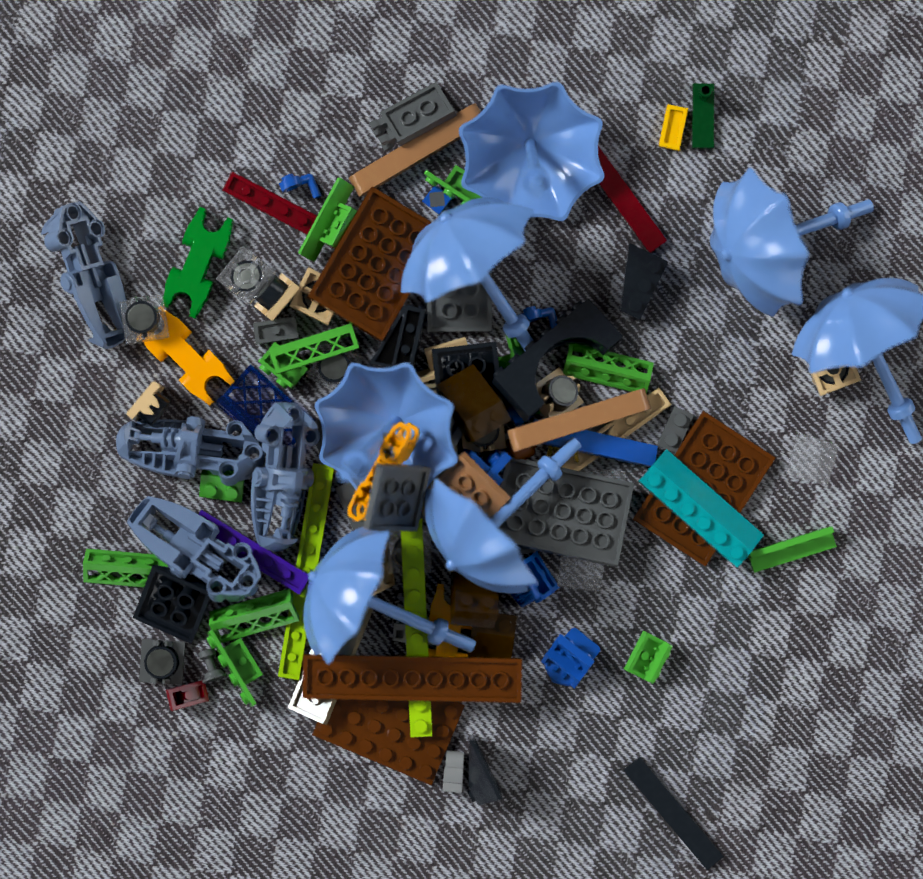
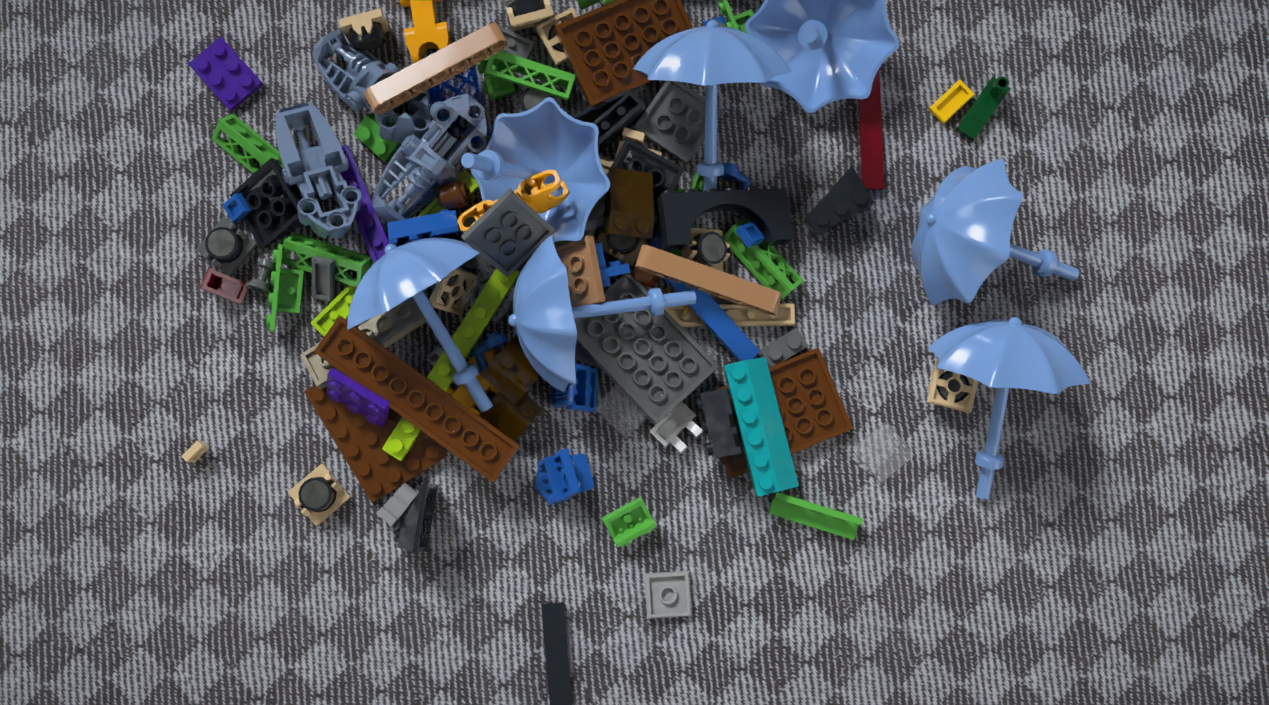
camera: 30 degrees right, 5 degrees down
none -> tan tile [181,440,209,463]
none -> dark purple plate [188,36,264,112]
none -> blue tile [222,193,251,223]
none -> piece [288,463,351,526]
none -> dark grey tile [312,255,336,302]
none -> dark purple plate [327,368,390,428]
none -> beam [364,23,508,115]
none -> blue wedge [387,209,463,247]
none -> reddish brown head [437,180,471,211]
none -> blue plate [473,331,508,373]
none -> tan tile [622,128,645,146]
none -> light grey tile [644,571,692,619]
none -> white plate [650,402,703,454]
none -> black wedge [696,388,742,460]
none -> blue tile [735,222,765,248]

